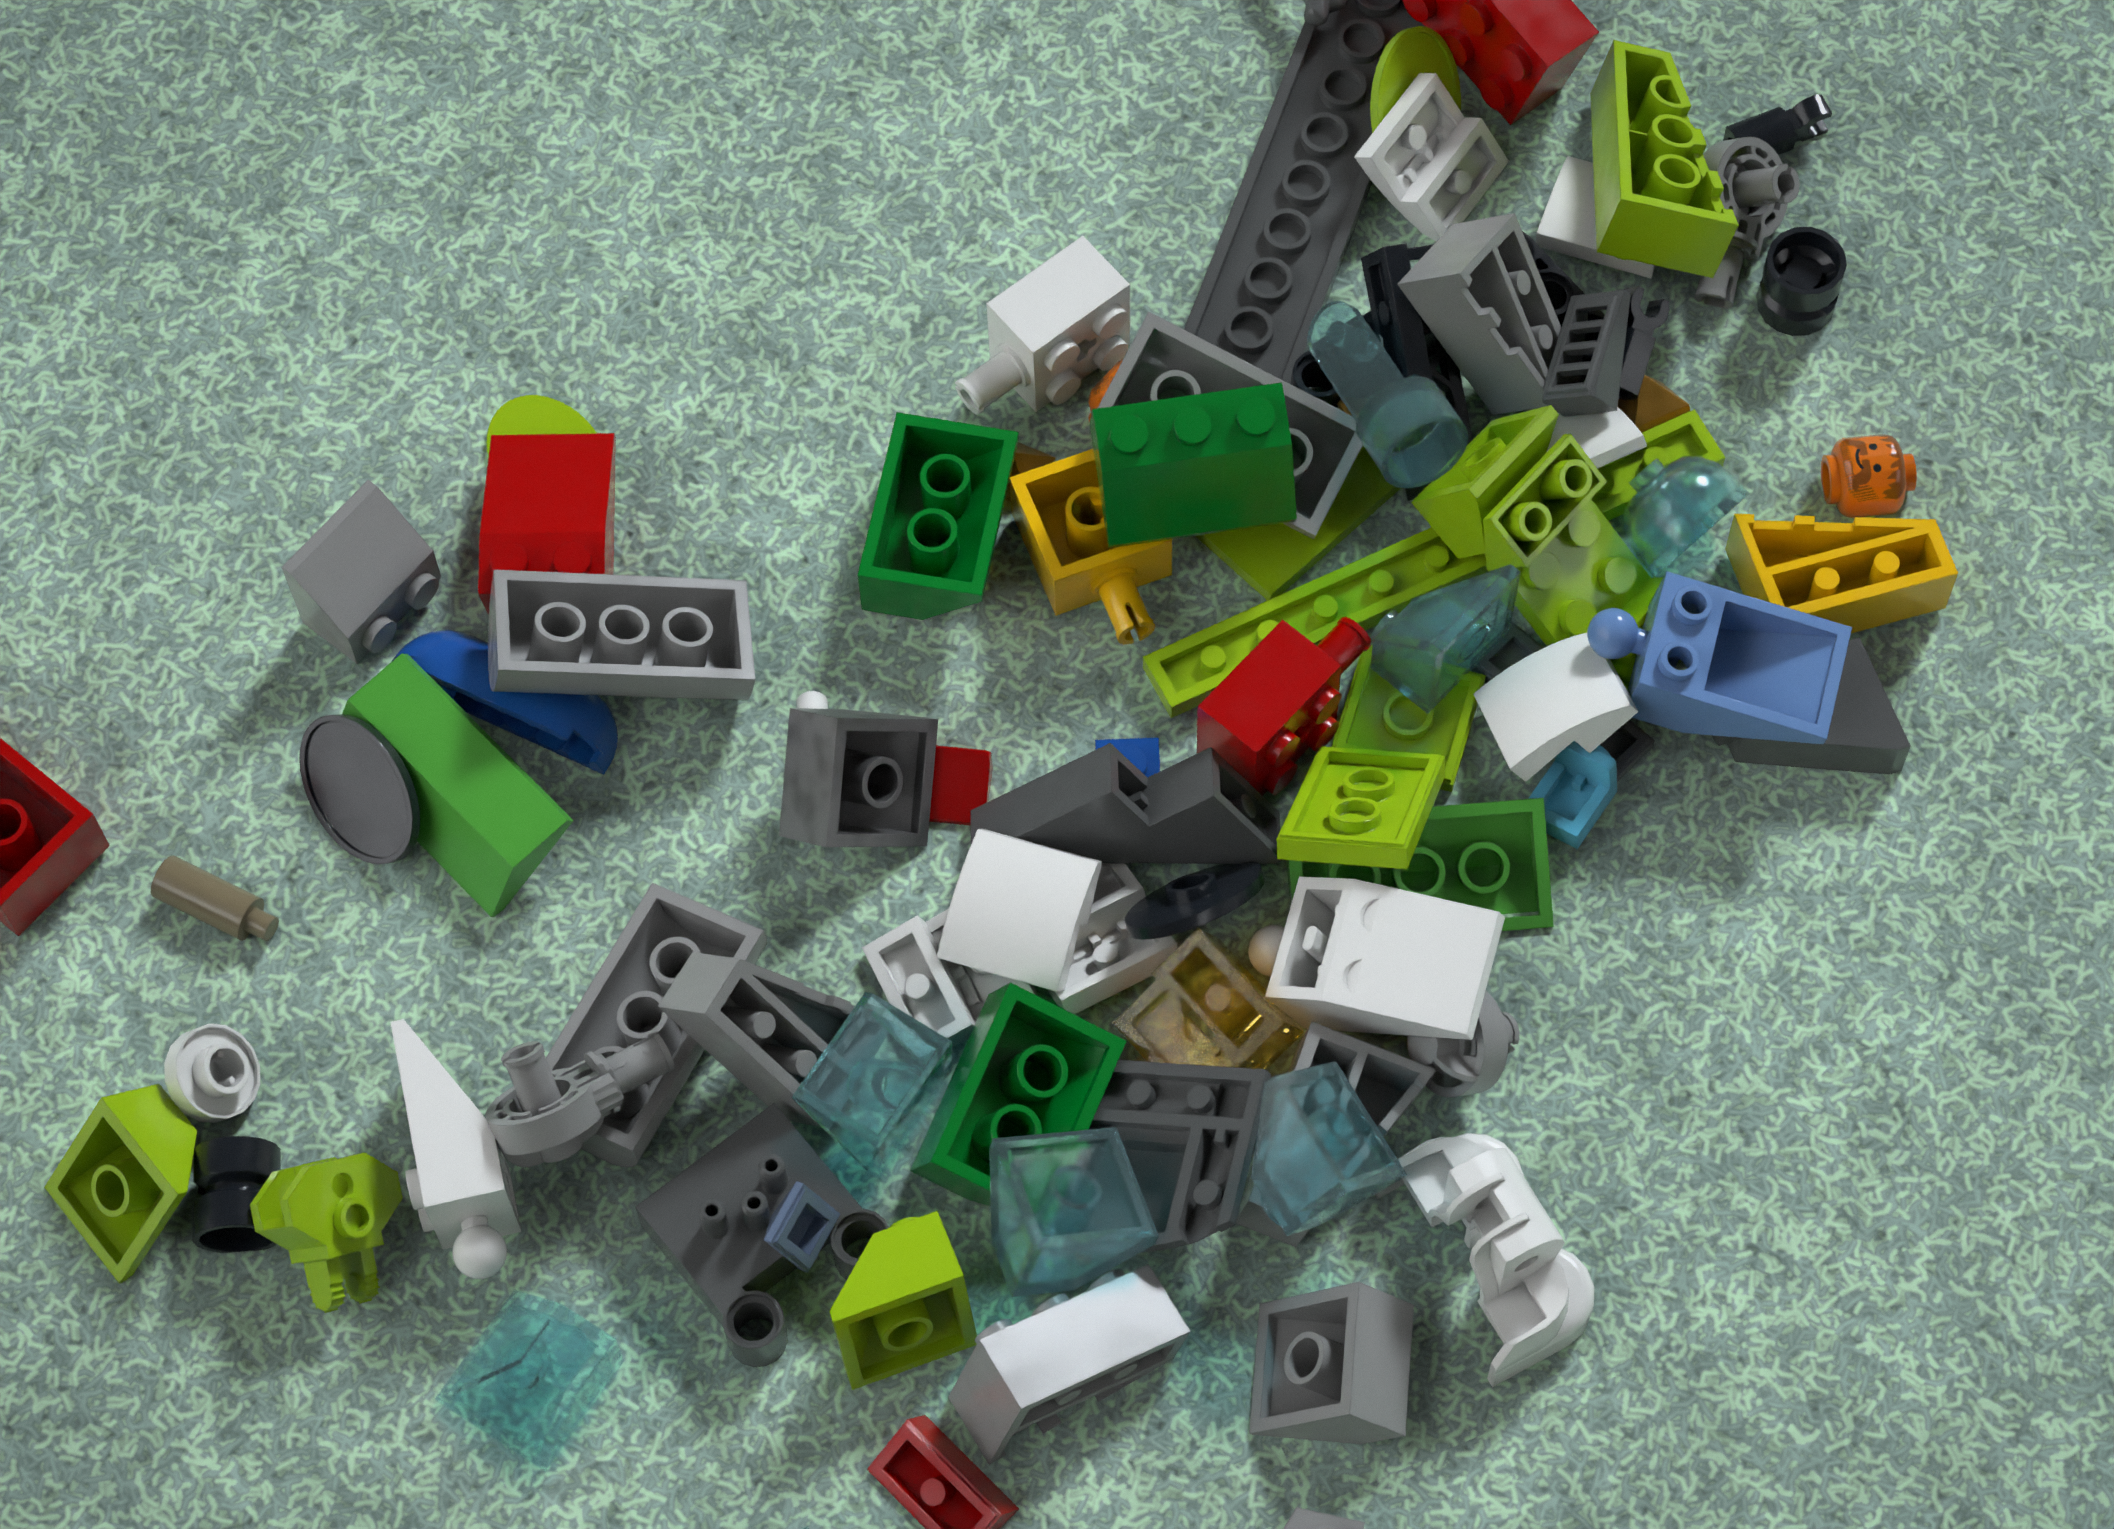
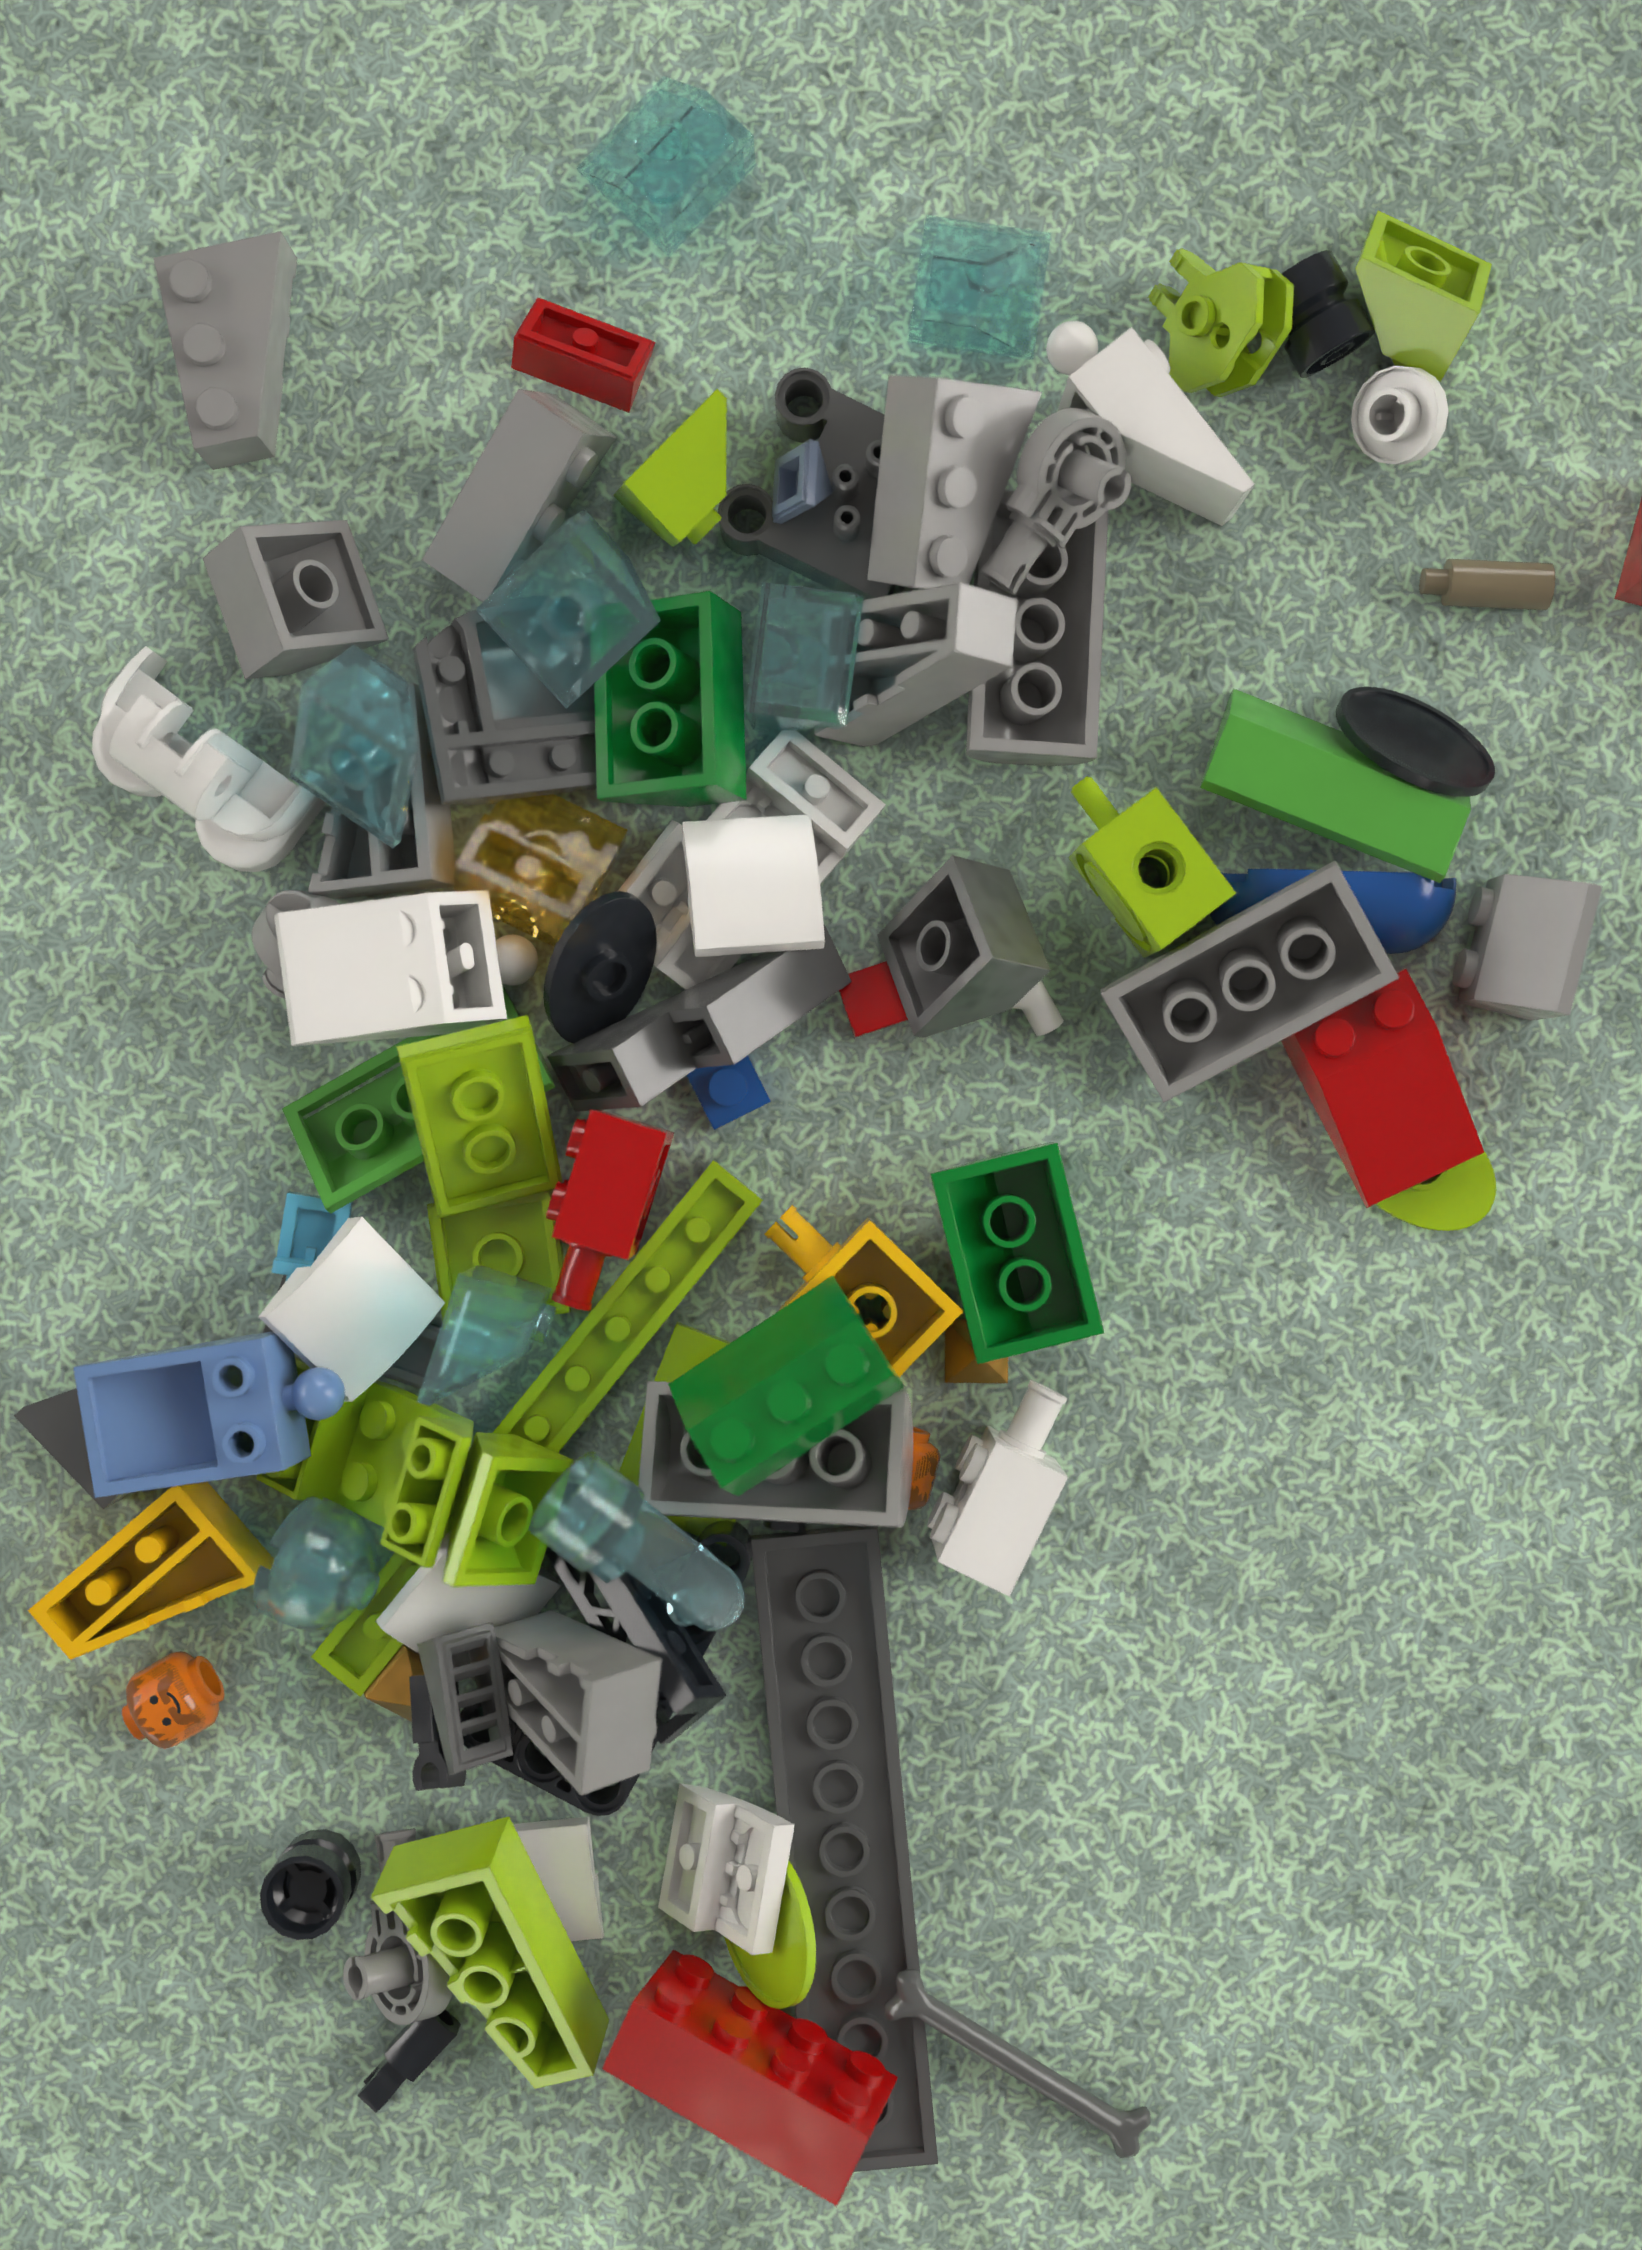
camera: 150 degrees right, 25 degrees up
none -> light grey wedge [867,375,1042,589]
none -> lime piece [1068,776,1236,958]

